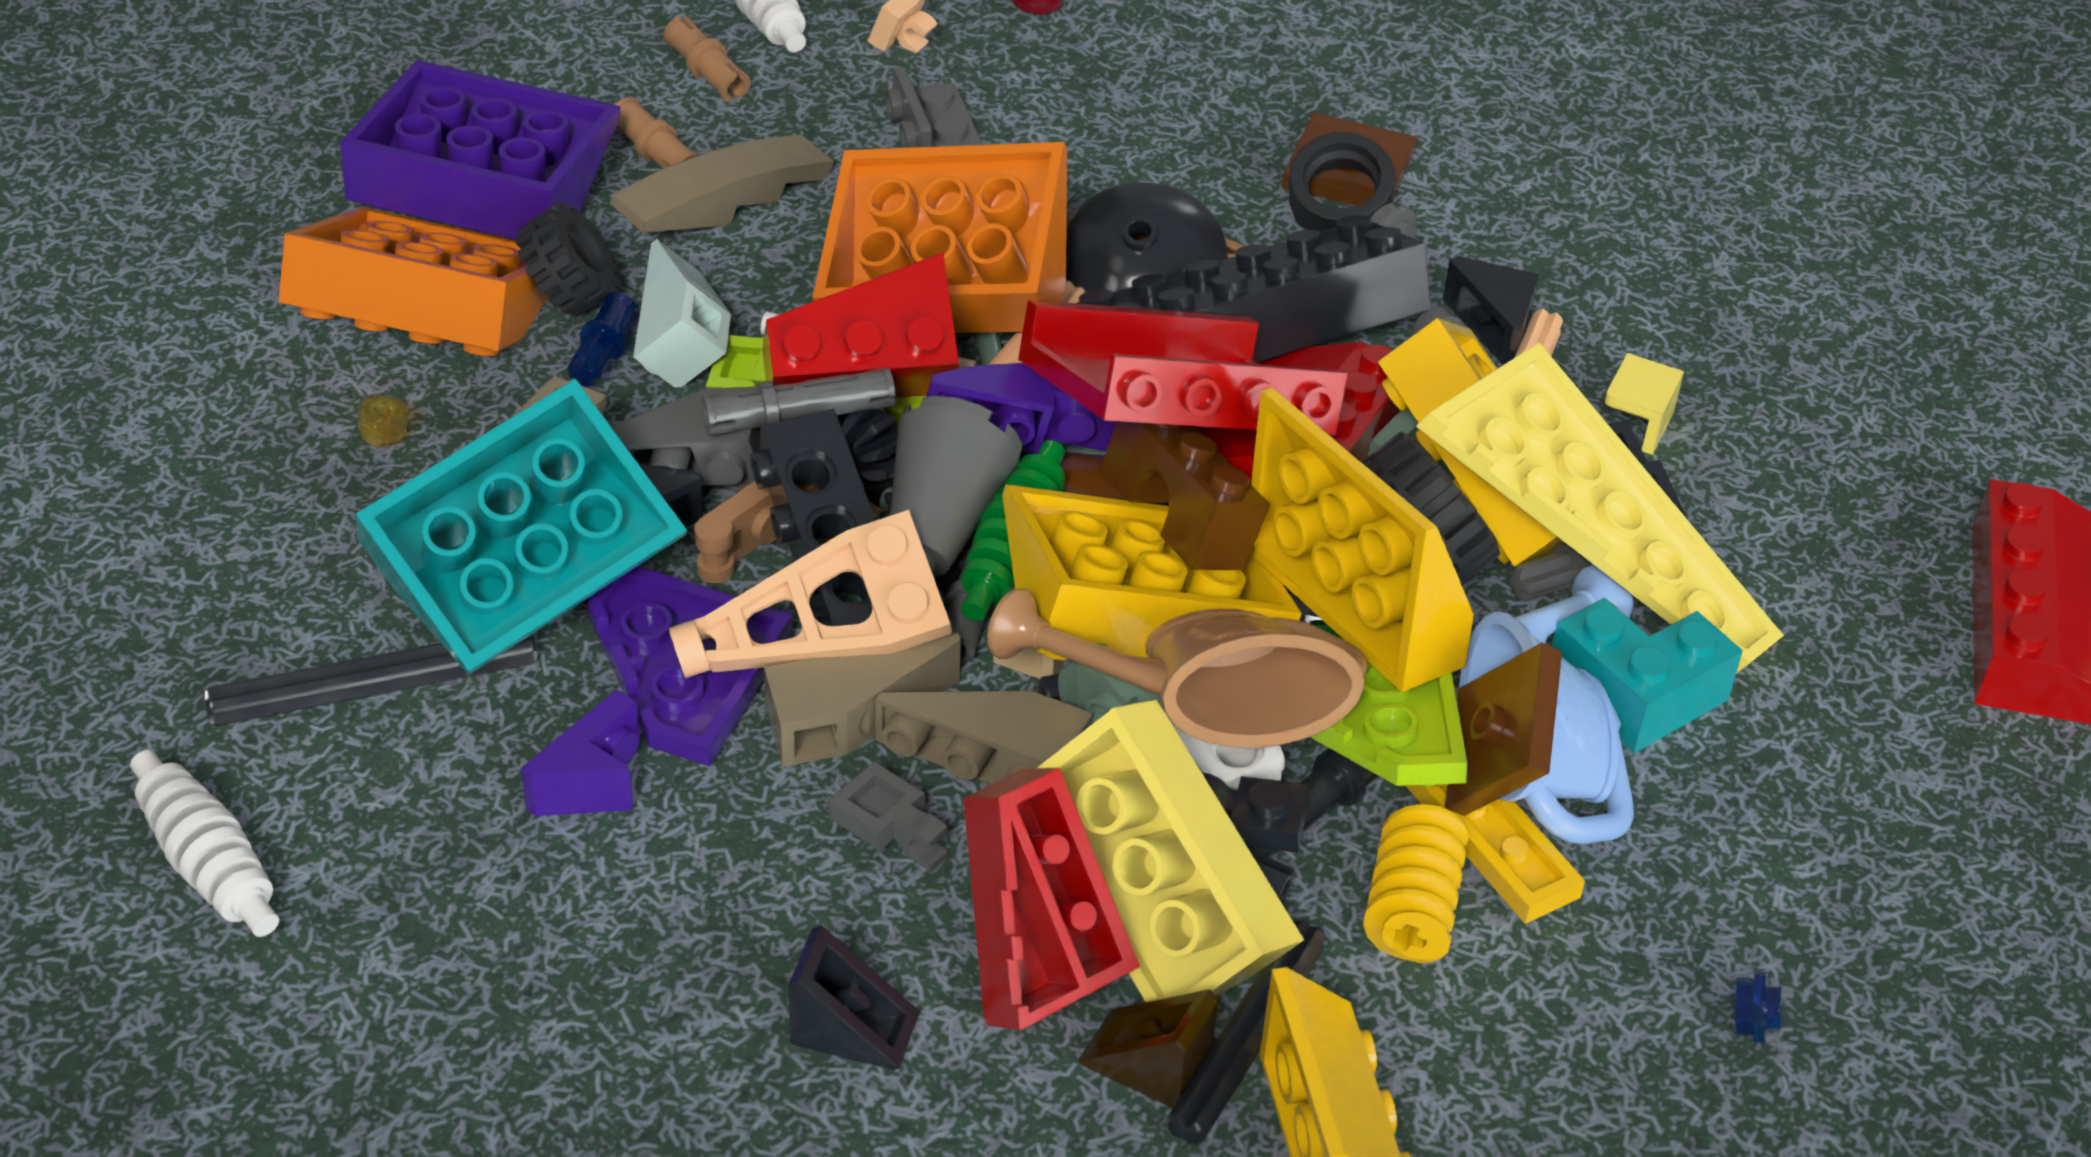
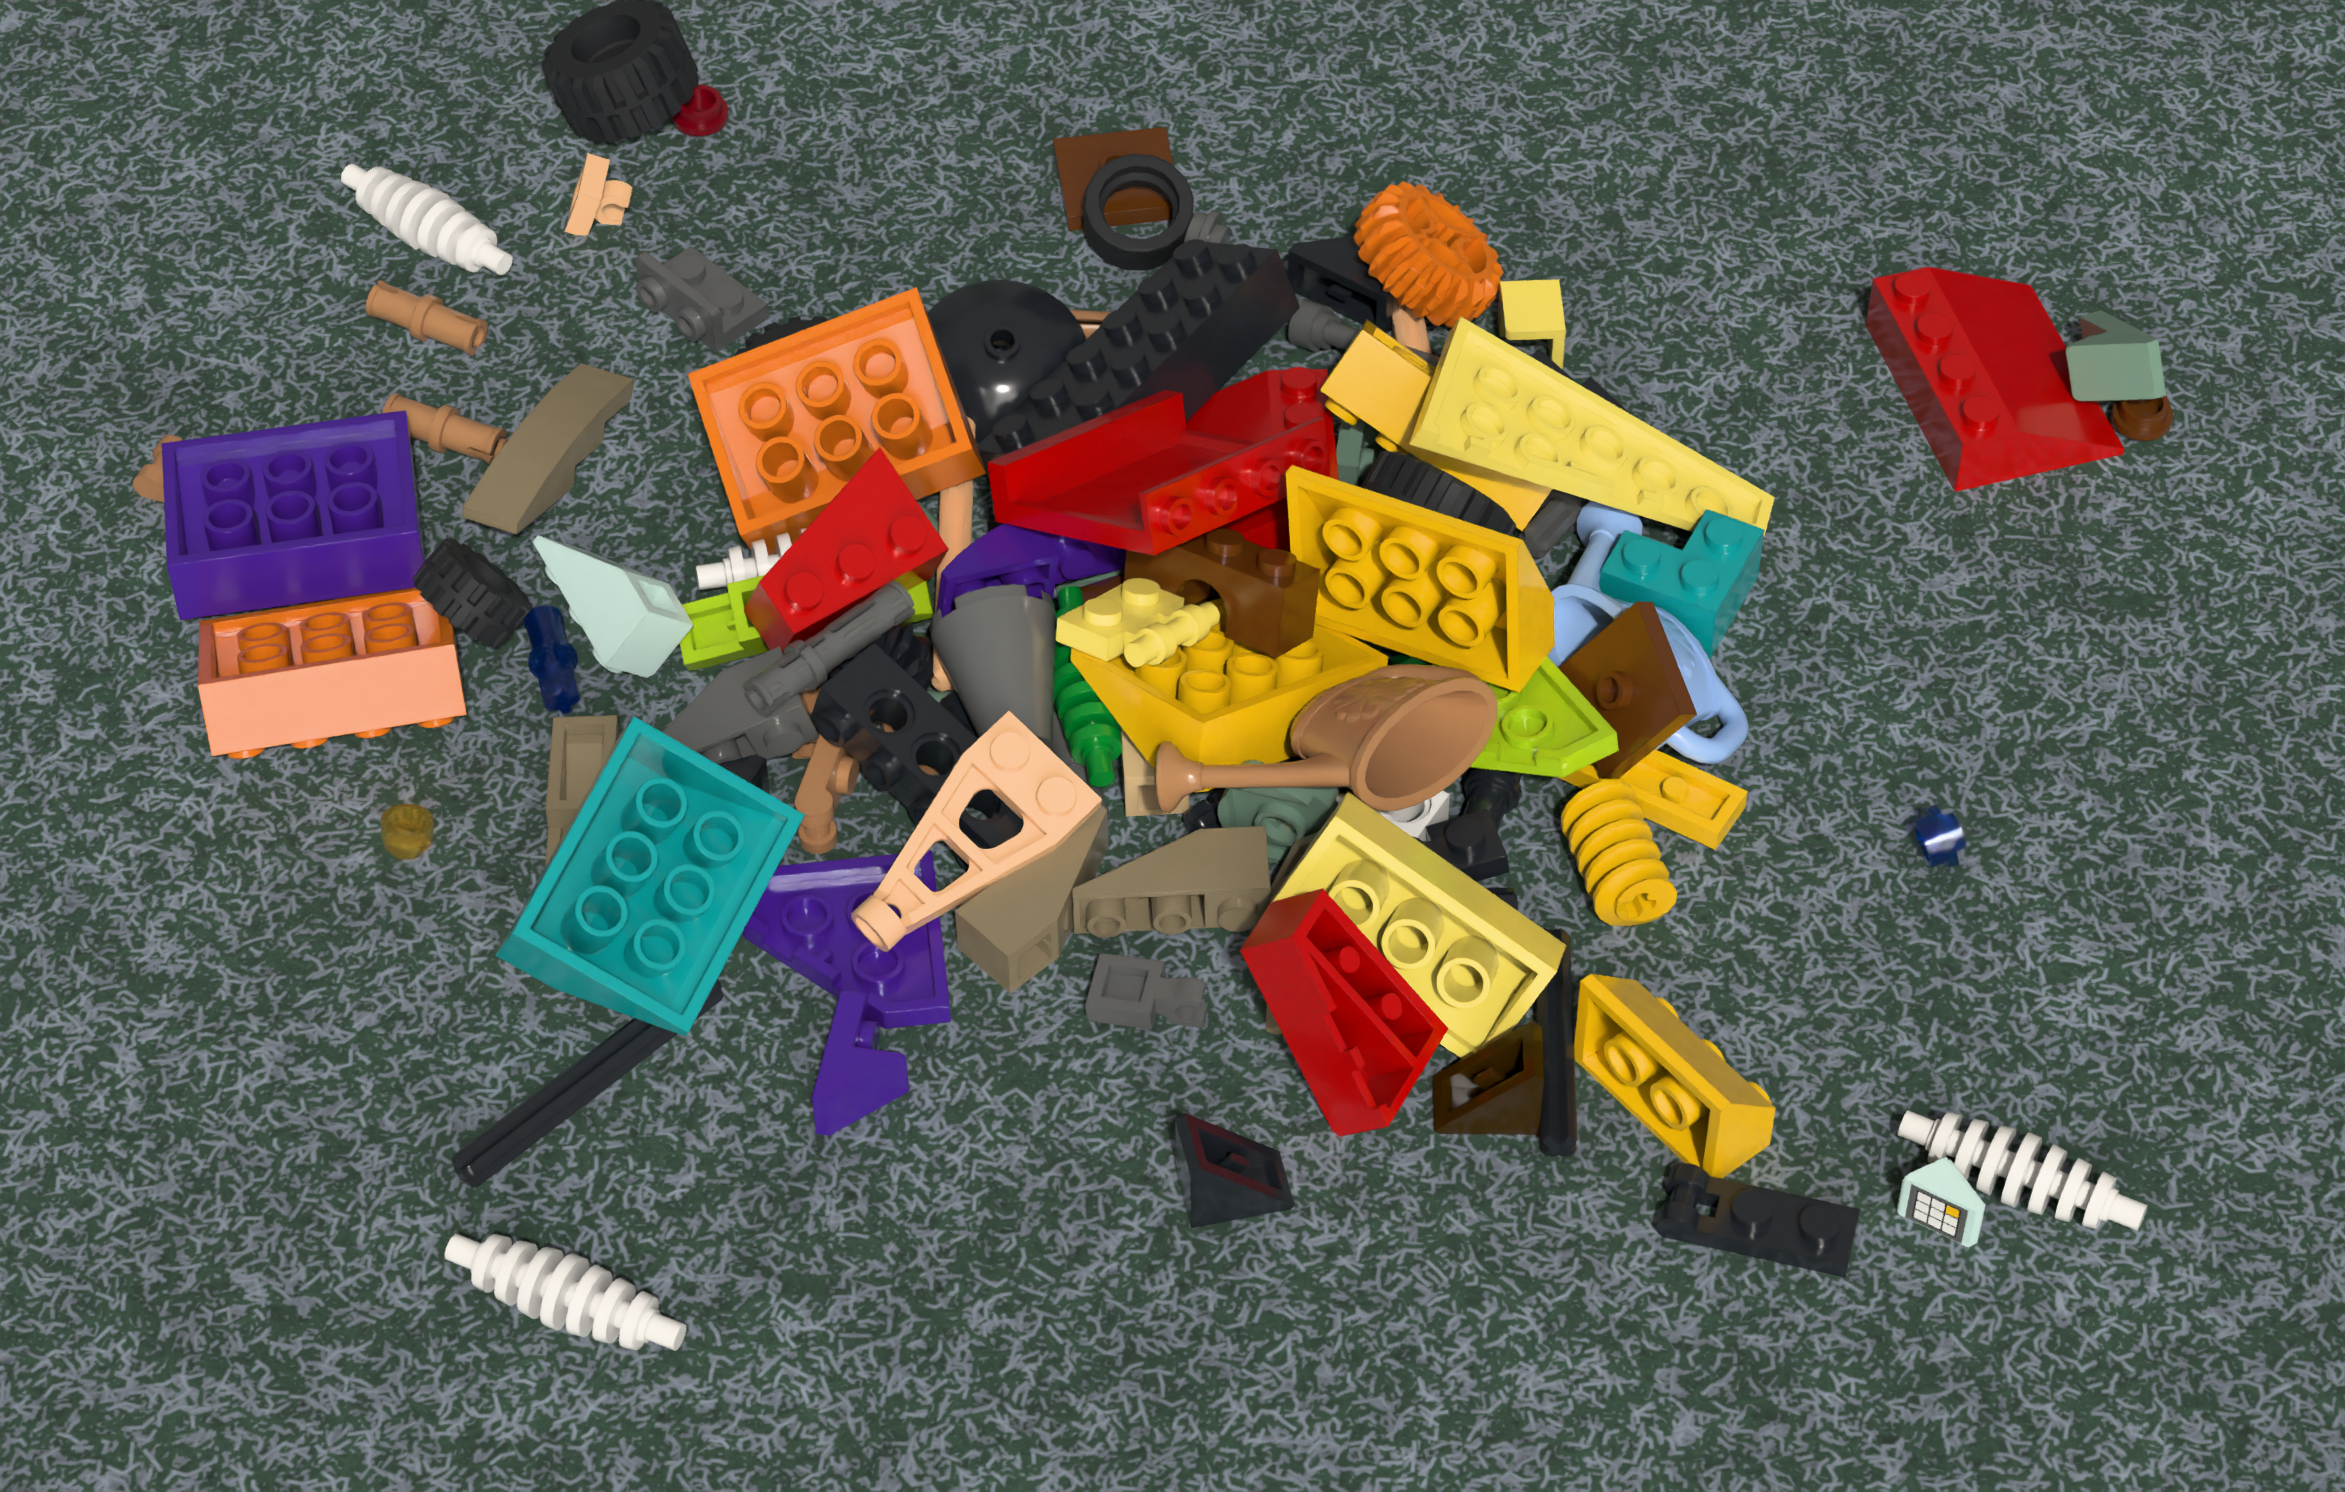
camera: 25 degrees left, 5 degrees up
none -> light yellow plate [1056,578,1220,667]
none -> orange gear [1353,181,1504,328]

